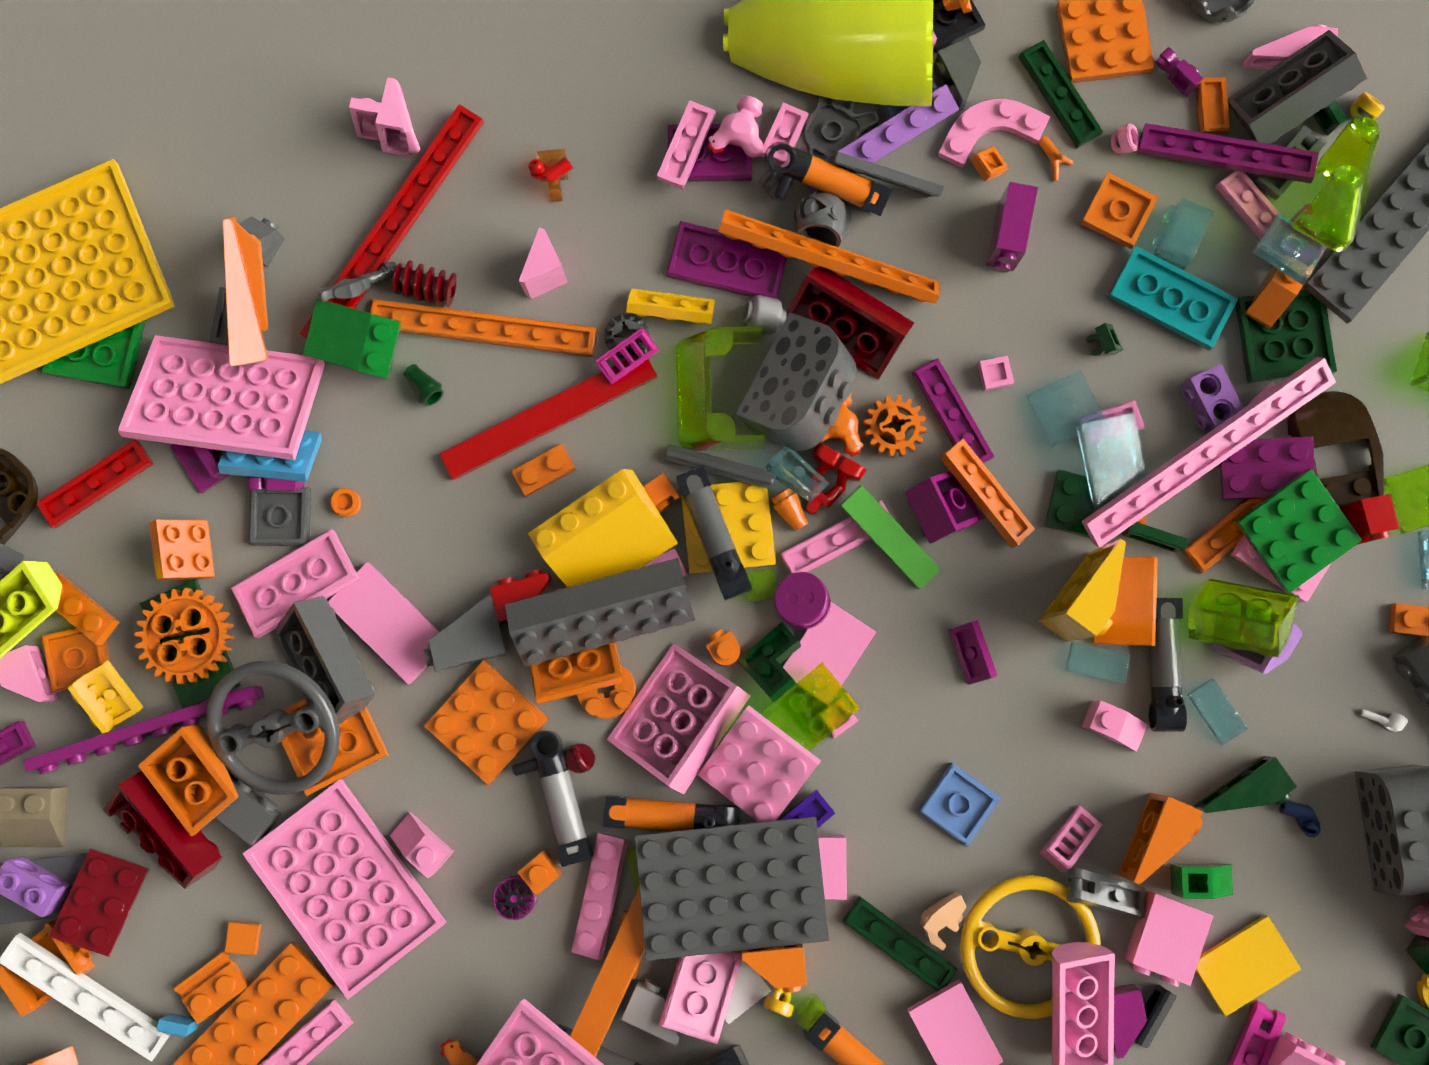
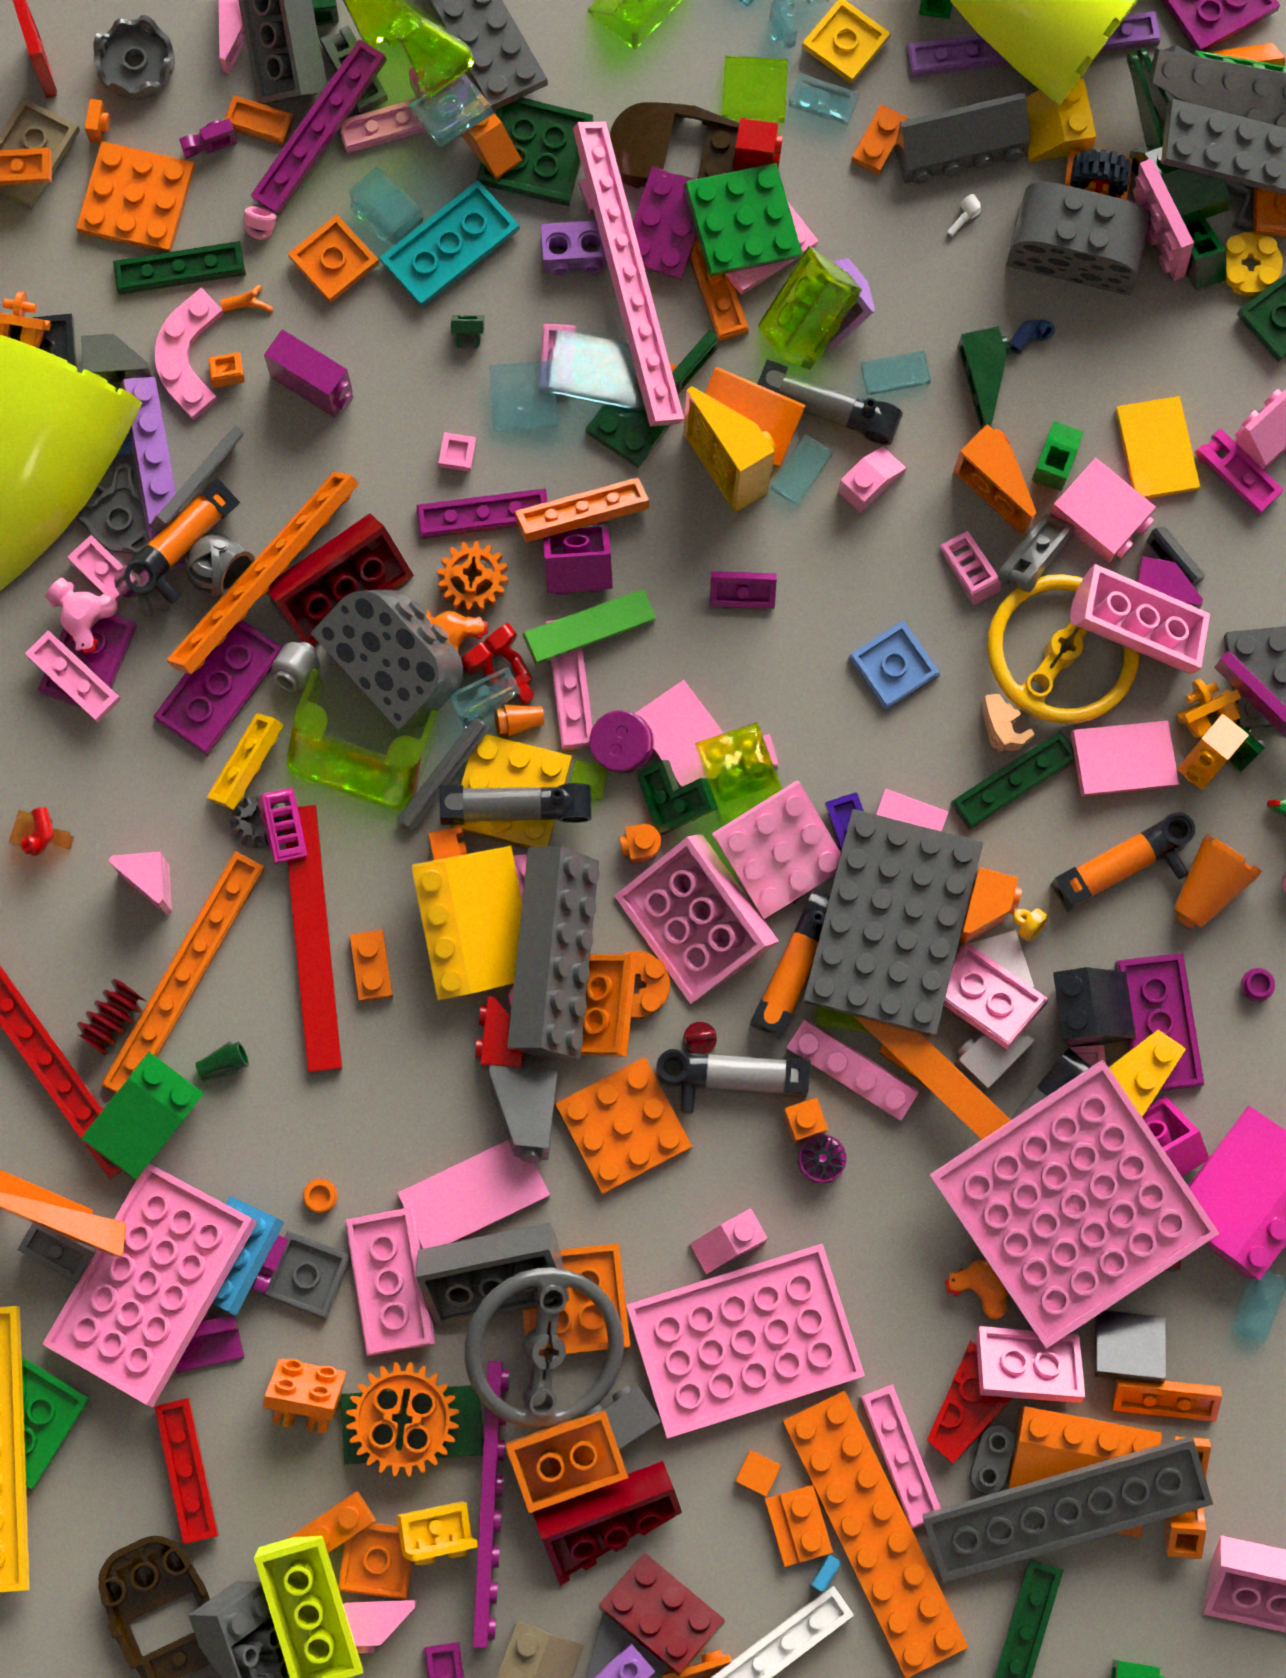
camera: 75 degrees left, 5 degrees down
dark grey piece [319,261,397,302] -> none
clear neon green plate [797,994,827,1032] -> none

